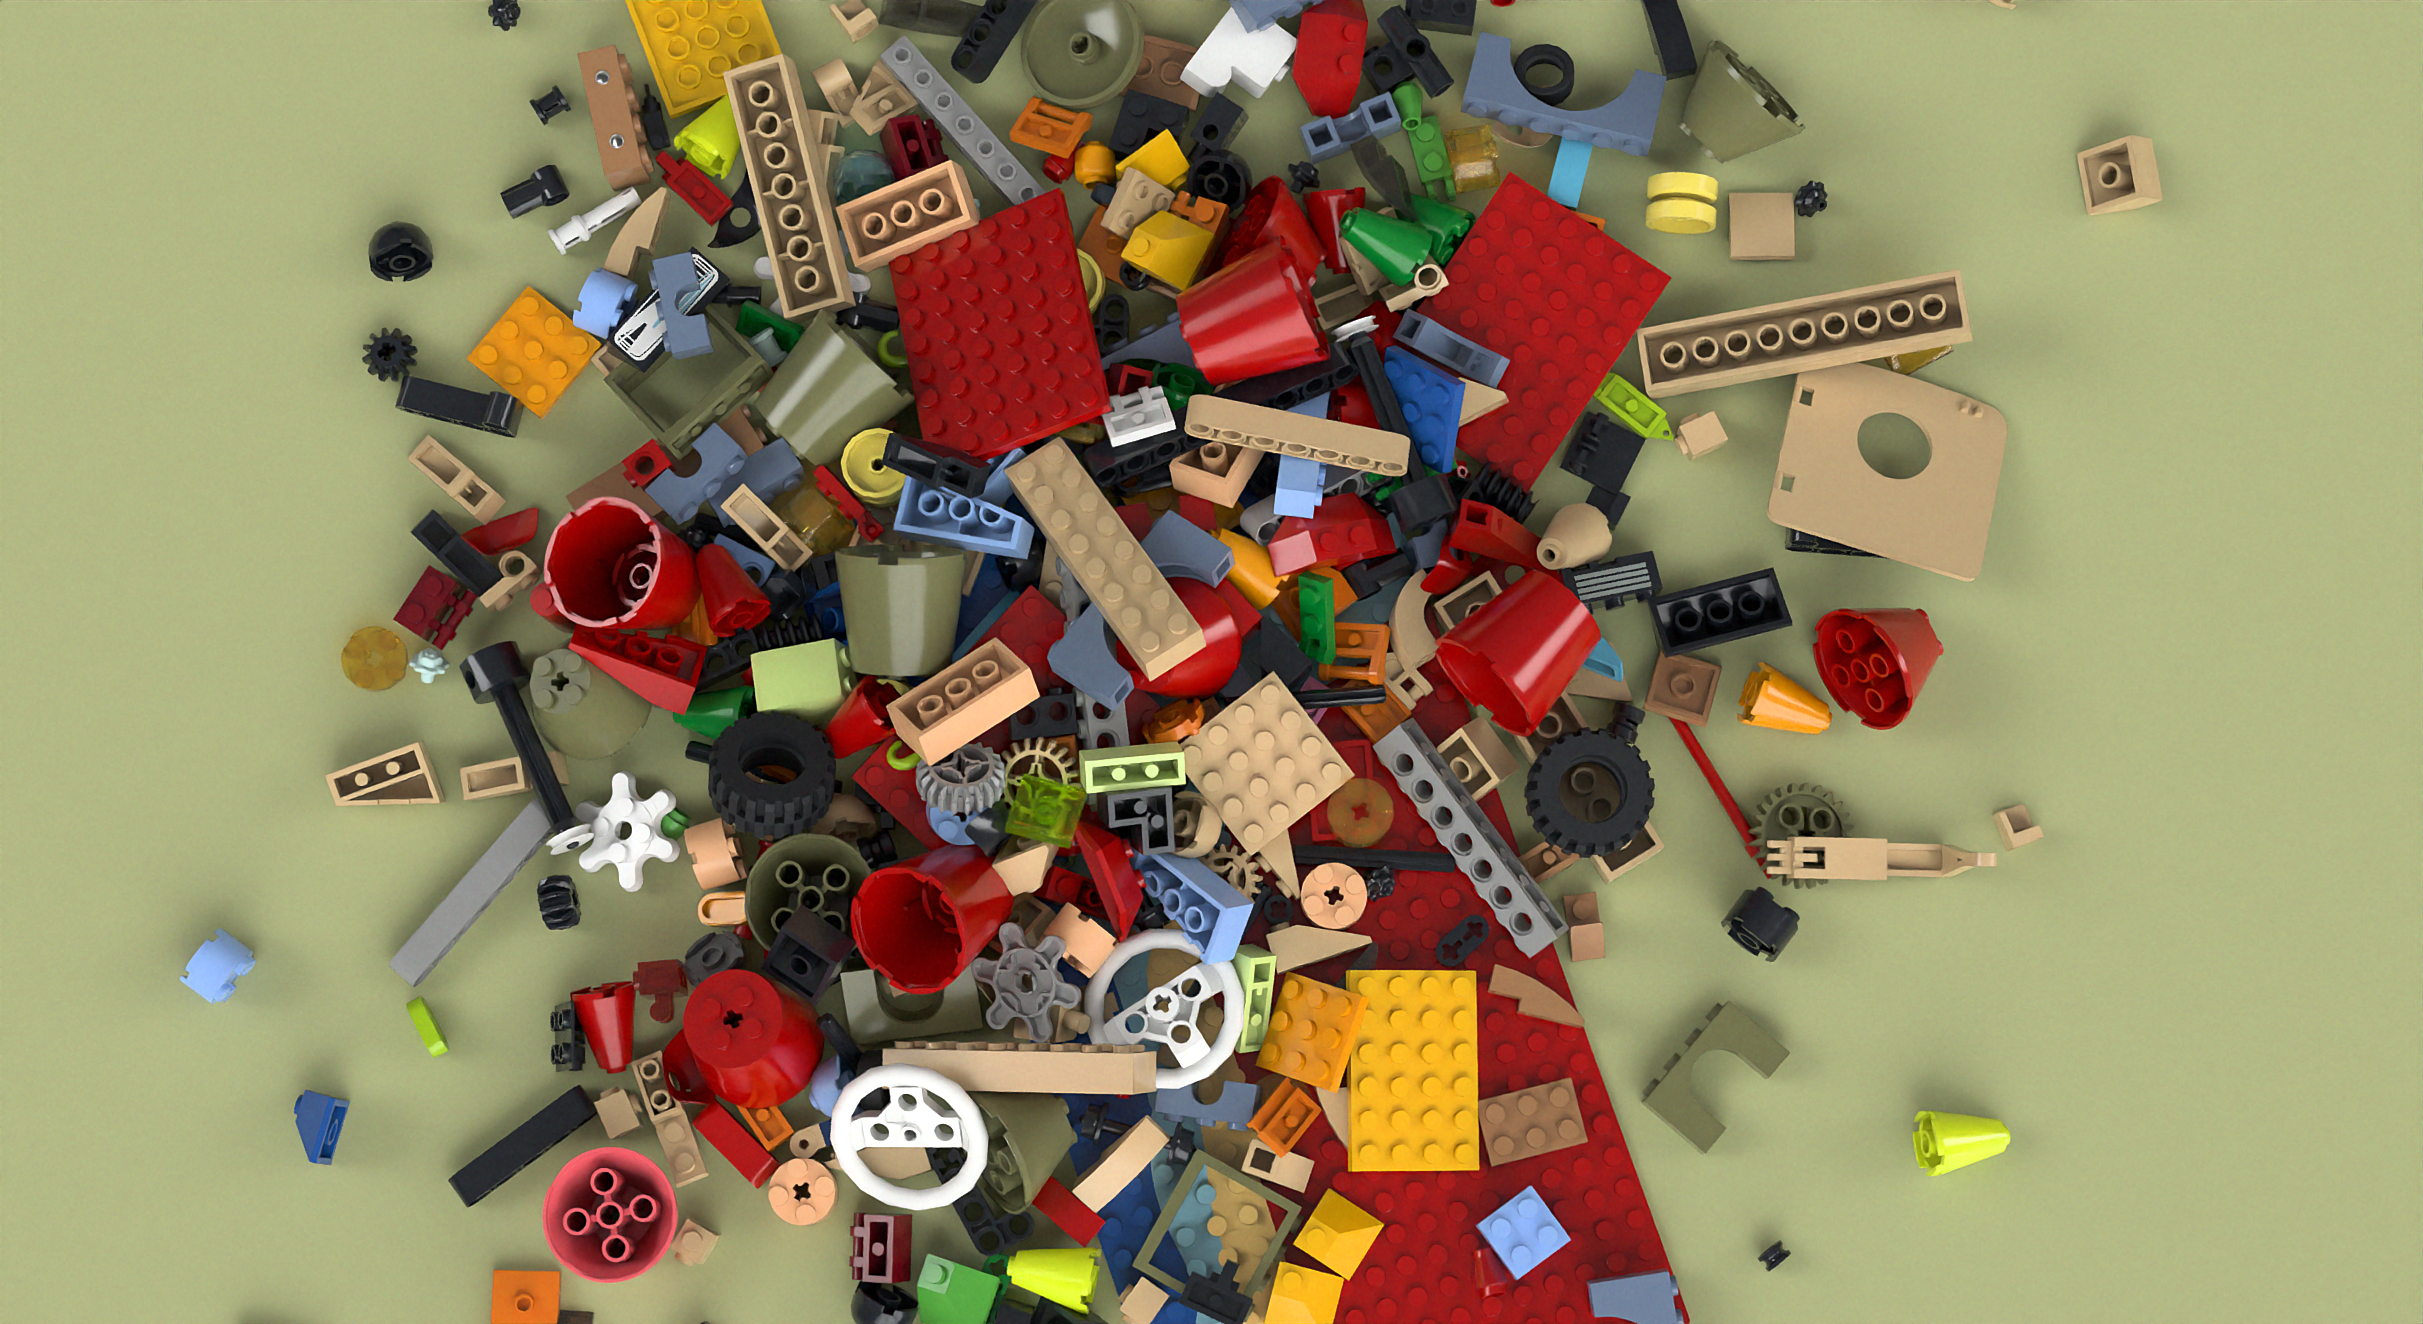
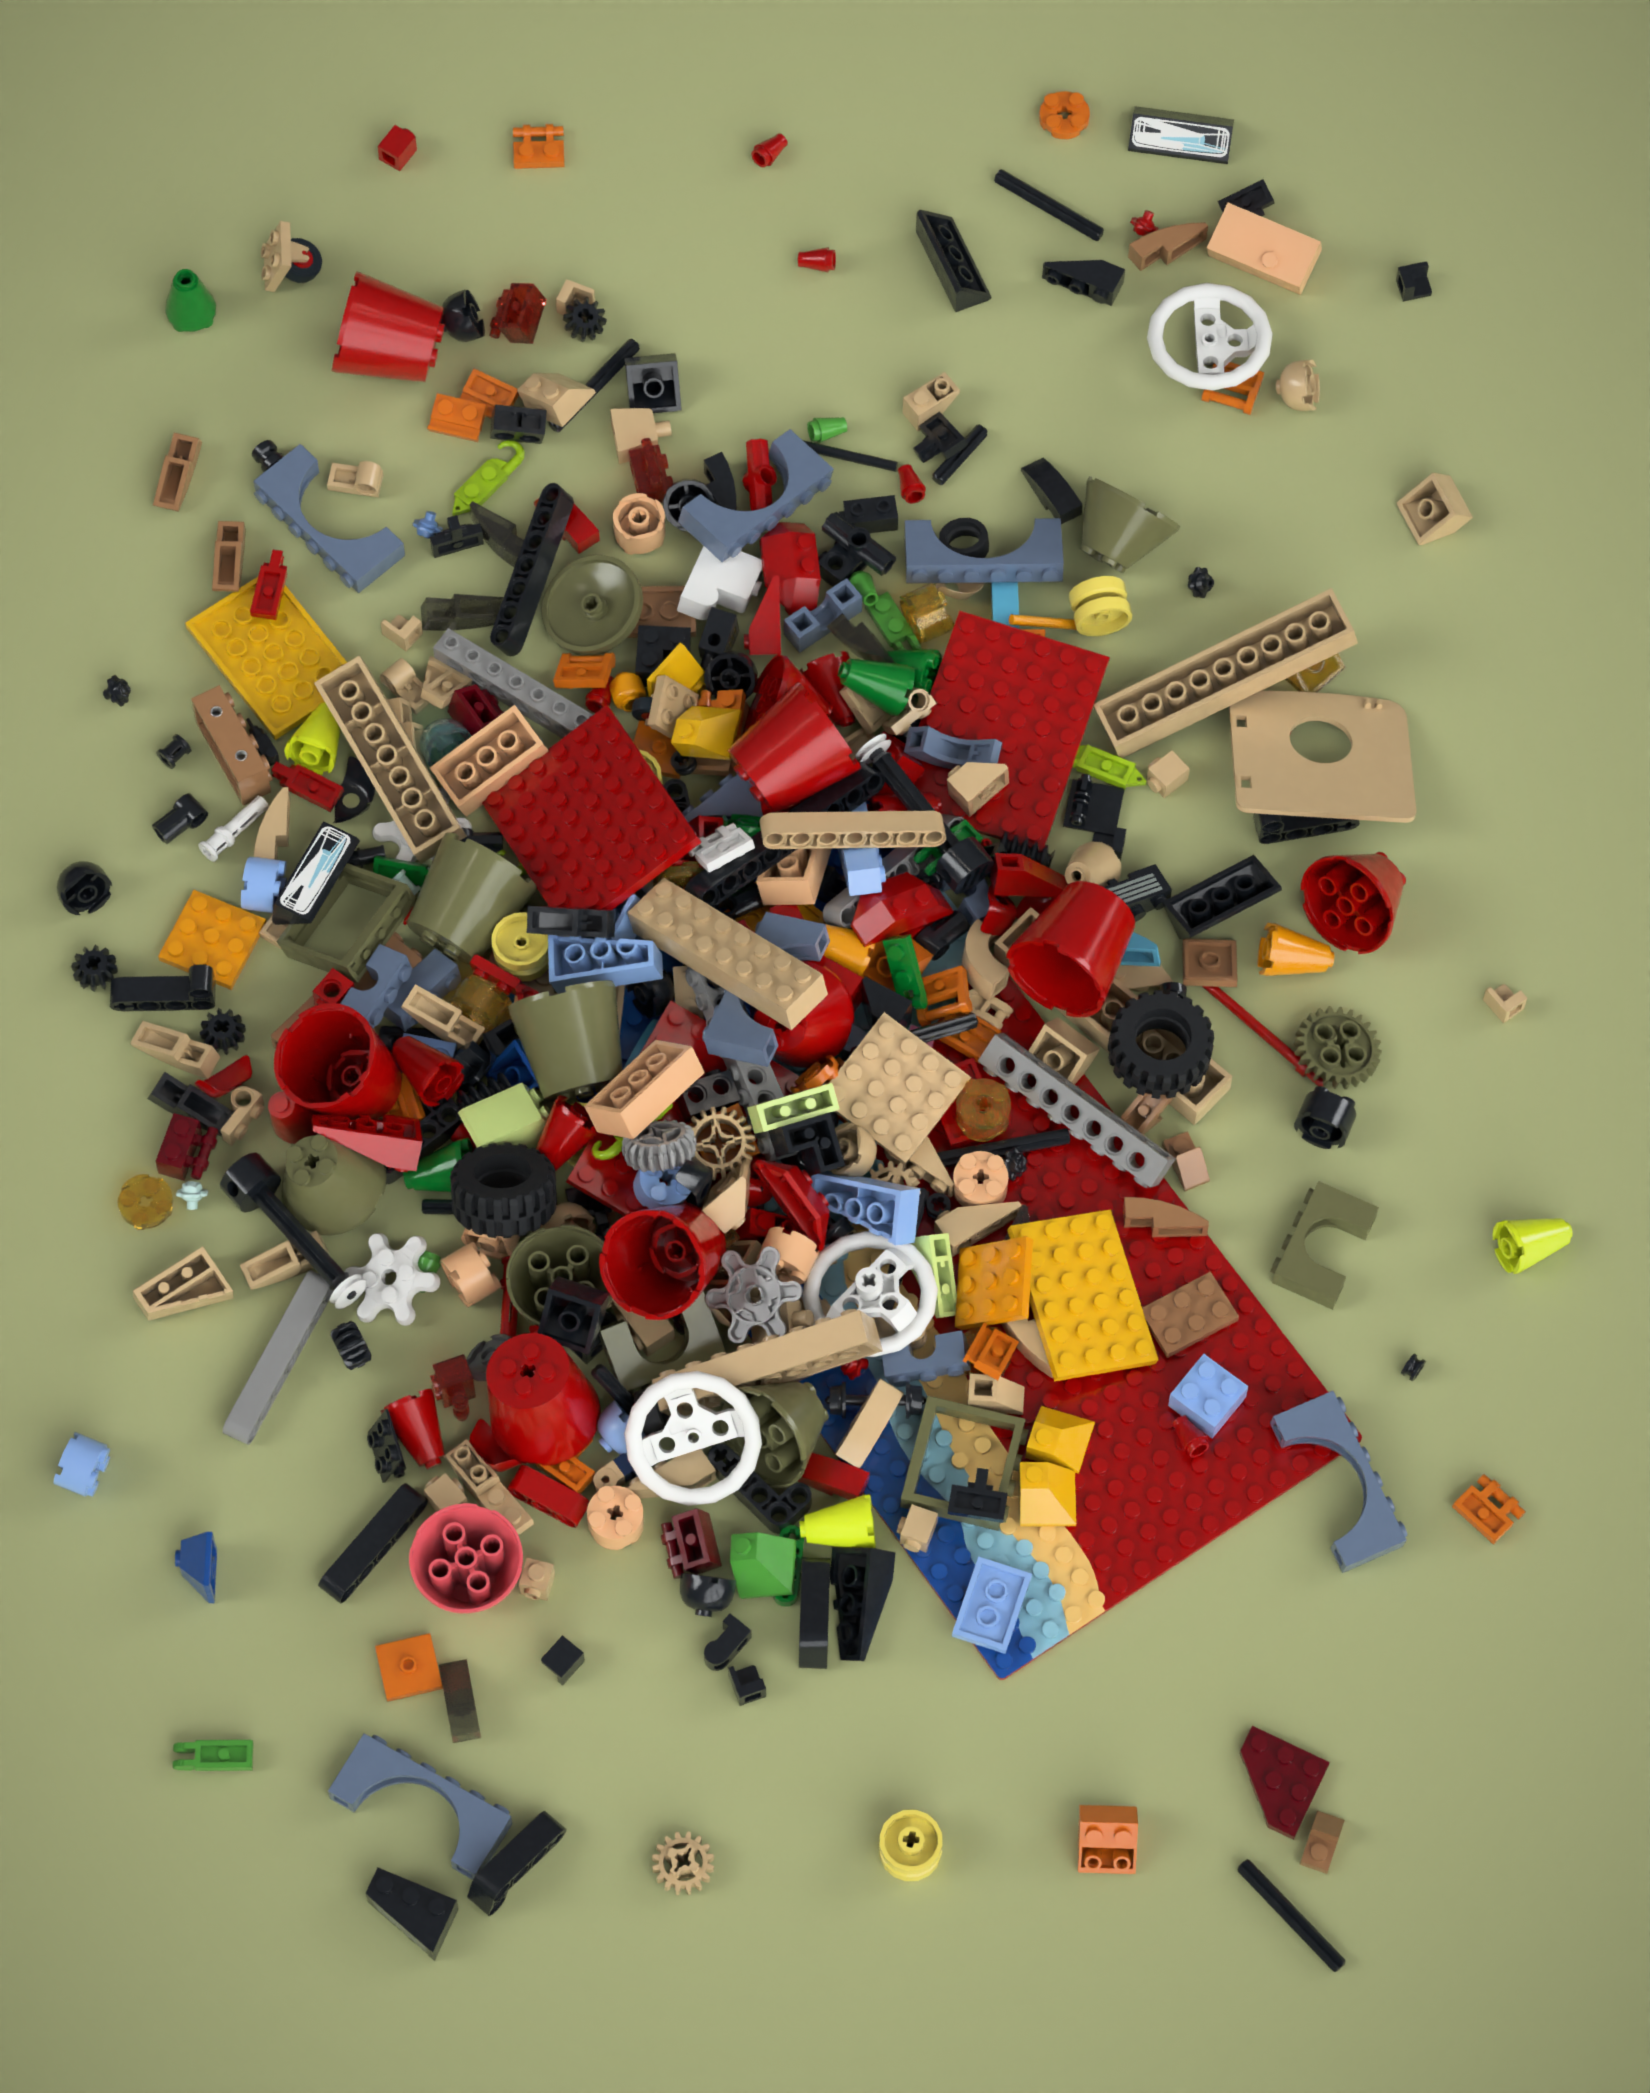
camera: 20 degrees left, 15 degrees down
lime beam [406,996,450,1058] -> none
sand blue arch [649,252,714,360] -> none
light orange tile [698,891,749,927] -> none
clear neon green plate [1005,774,1088,849] -> none
black plant [1288,161,1321,195] -> none
blue plate [1383,345,1466,474] -> none
black beam [1435,915,1489,968] -> none
tan slope [1728,193,1795,260] -> none
tan hinge [1767,837,1997,880] -> none
none -> black gear [200,1008,246,1055]
none -> red slope [744,575,781,655]
none -> light orange bar [1009,614,1076,630]

